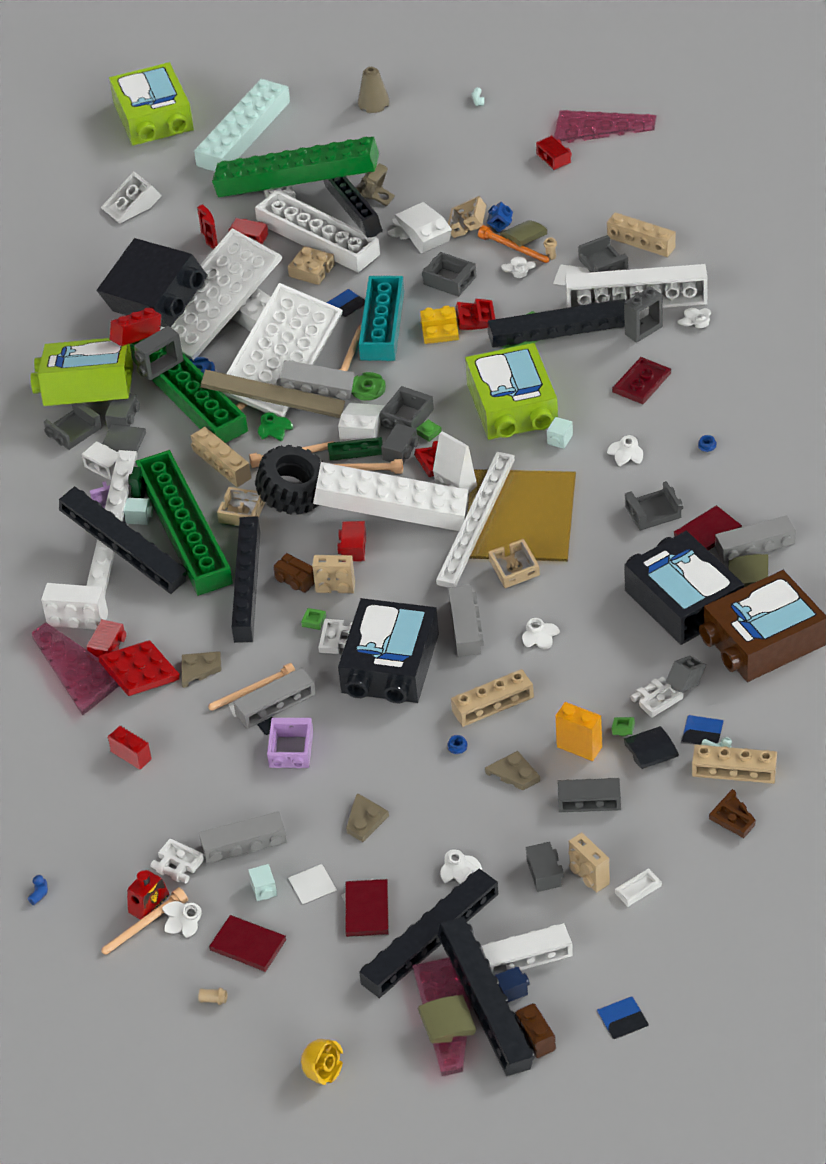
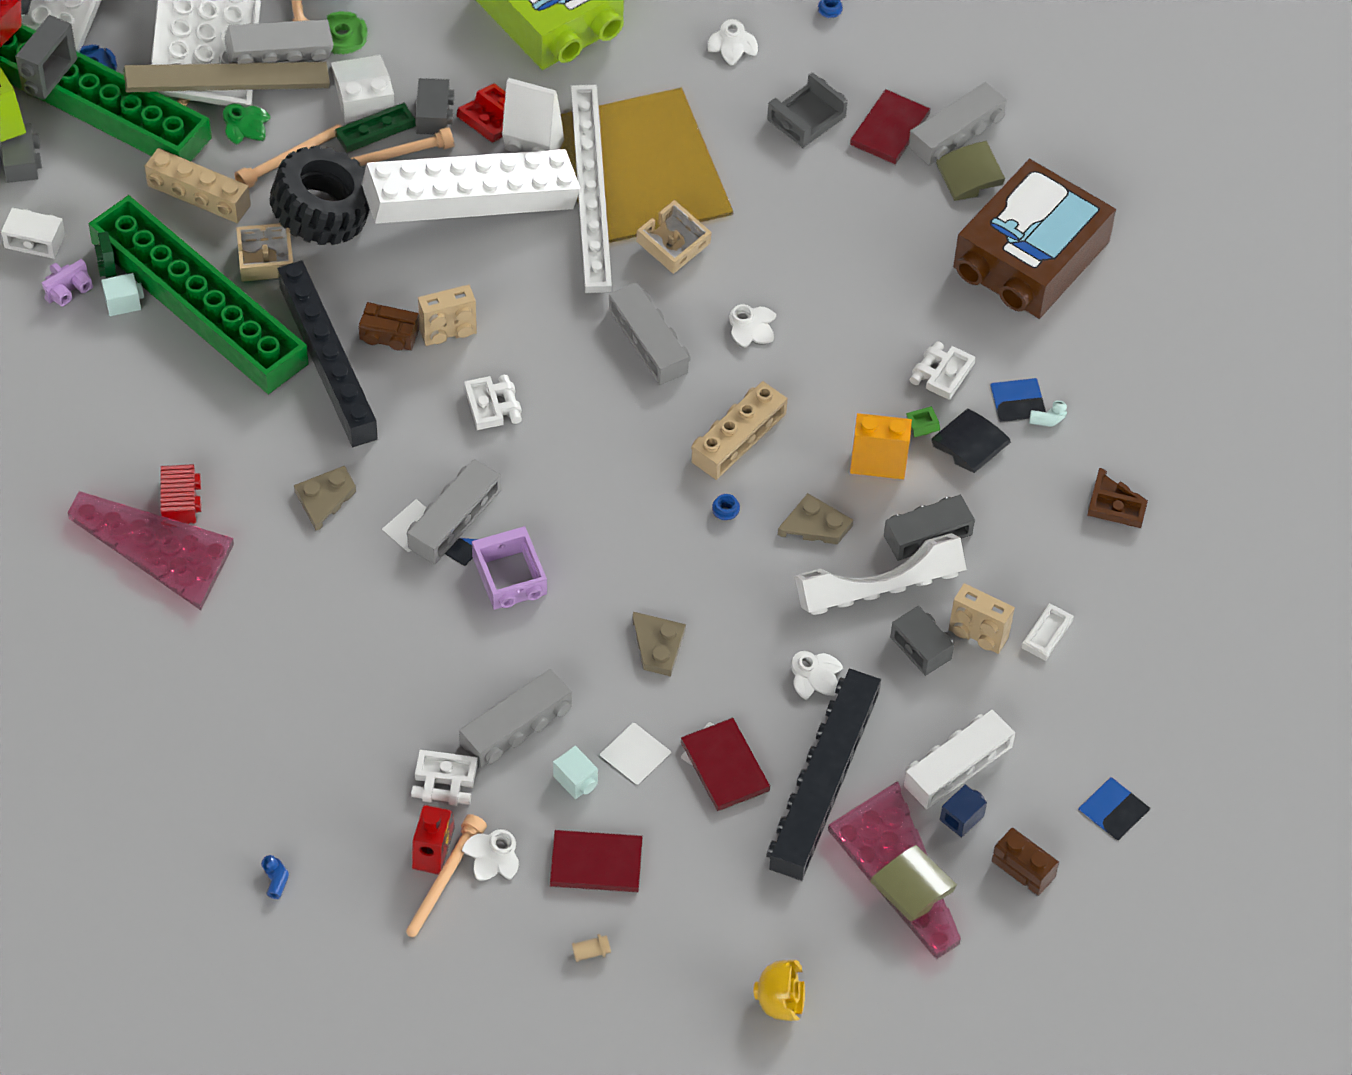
camera: 30 degrees left, 10 degrees up
white brick [41,583,108,630] -> none
black brick [59,486,187,594] -> none
white plate [86,450,137,595] -> none
red plate [99,640,180,696] -> none
dark grey tile [102,424,146,452] -> none
red brick [107,726,152,769] -> none
light nougat piece [208,663,295,711] -> none
bright green plate [301,608,326,630] -> none
red brick [337,521,366,562] -> none
black brick [338,598,439,704] -> none
dark grey window [380,386,434,429] -> none
bright green plate [416,419,442,442] -> none
black brick [438,917,535,1076] -> none
light aqua brick [547,417,573,449] -> none
brick [624,531,744,645] -> none
dark grey brick [666,655,707,692] -> none
tan brick [692,745,777,784] -> none
none -> white arch [795,533,967,615]

